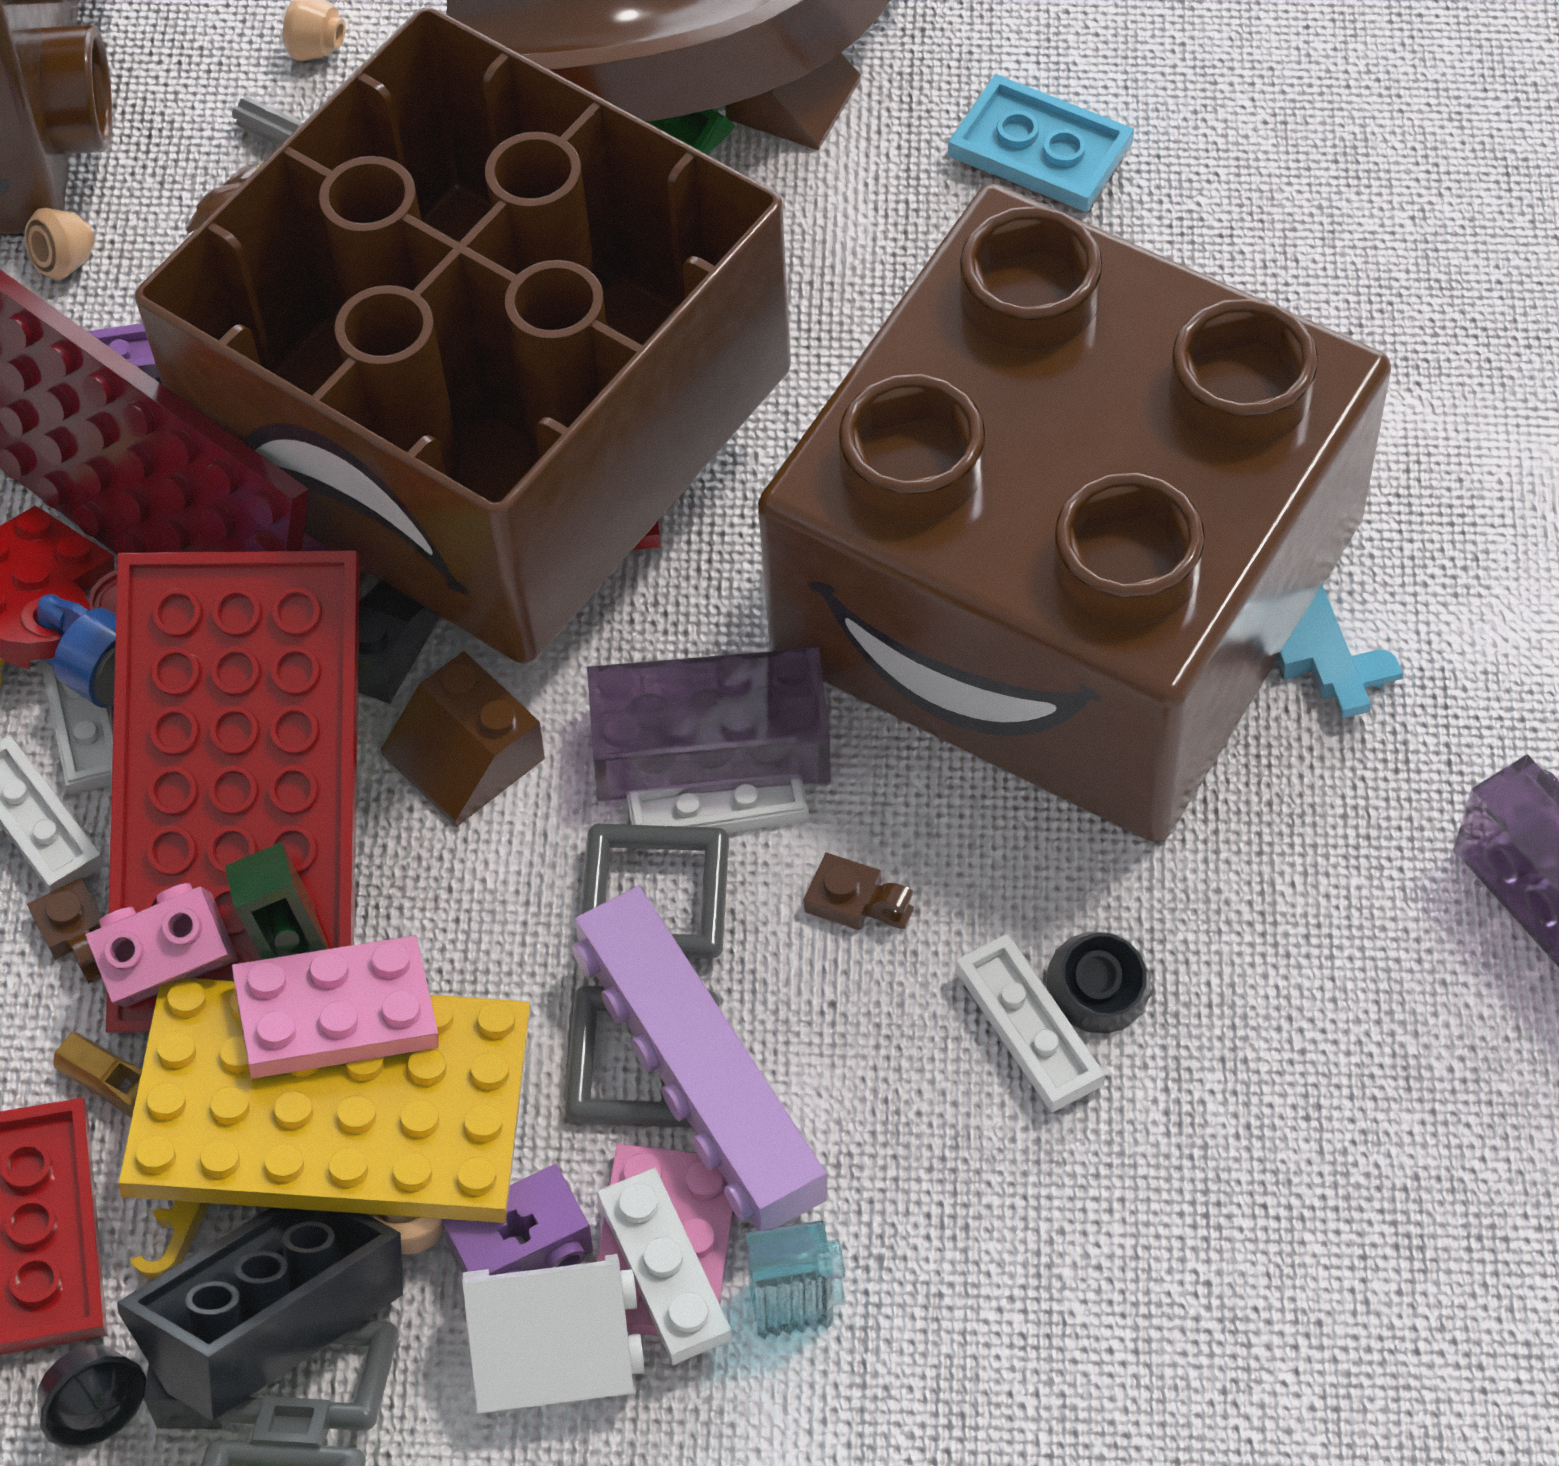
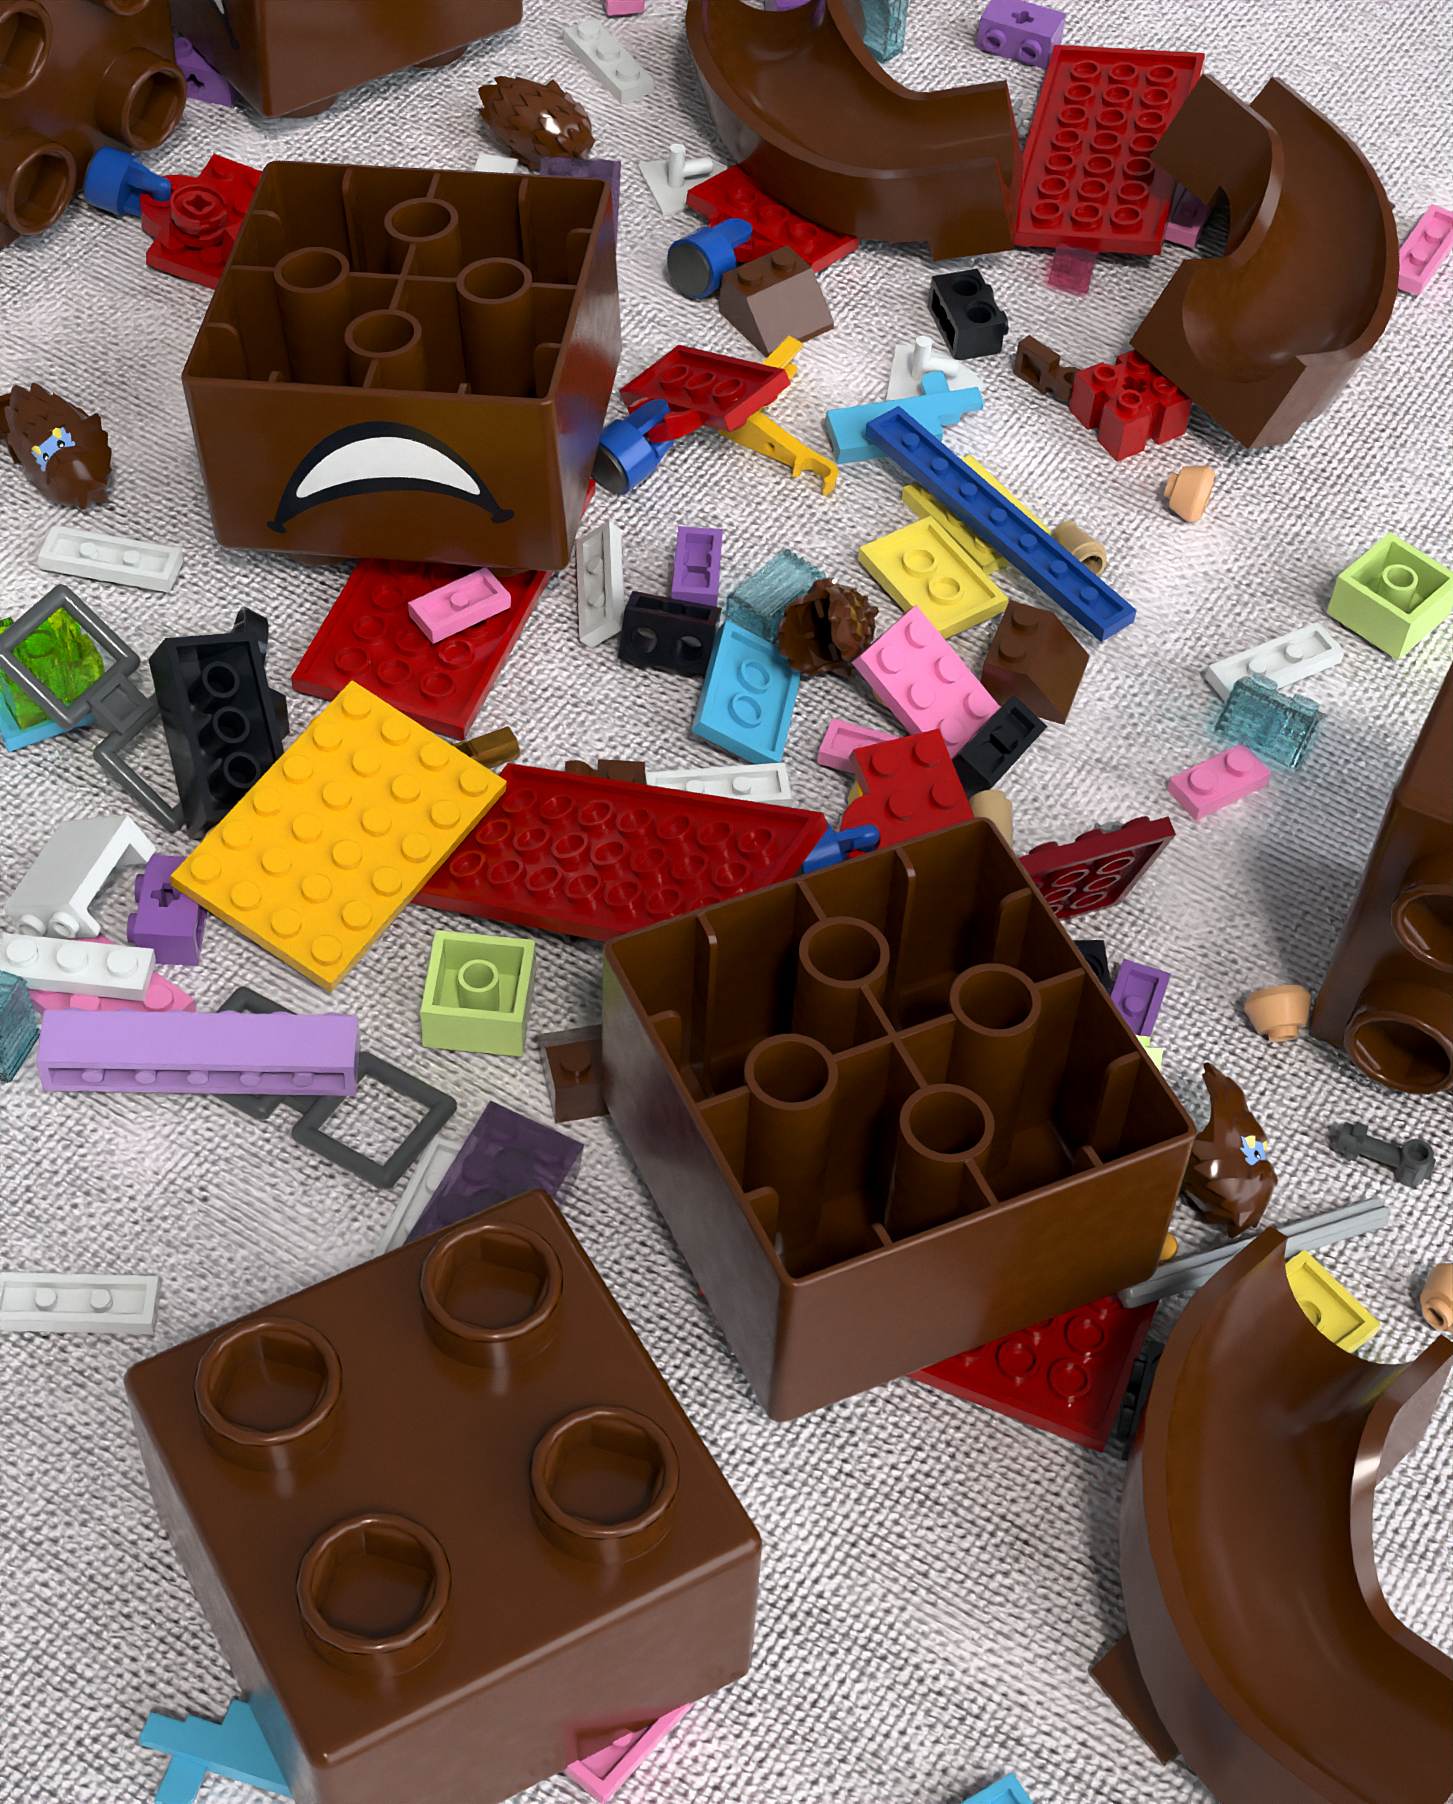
camera: 115 degrees right, 5 degrees down
bright pink brick [85,883,238,1008] -> none
dark green slope [225,842,330,960] -> none
bright pink plate [232,935,439,1079] -> none
reddish brown plate [803,852,914,930] -> none
black hat [1047,931,1151,1034] -> none
none -> yellowish green brick [420,930,536,1057]
none -> dark grey bar [1335,1121,1436,1187]

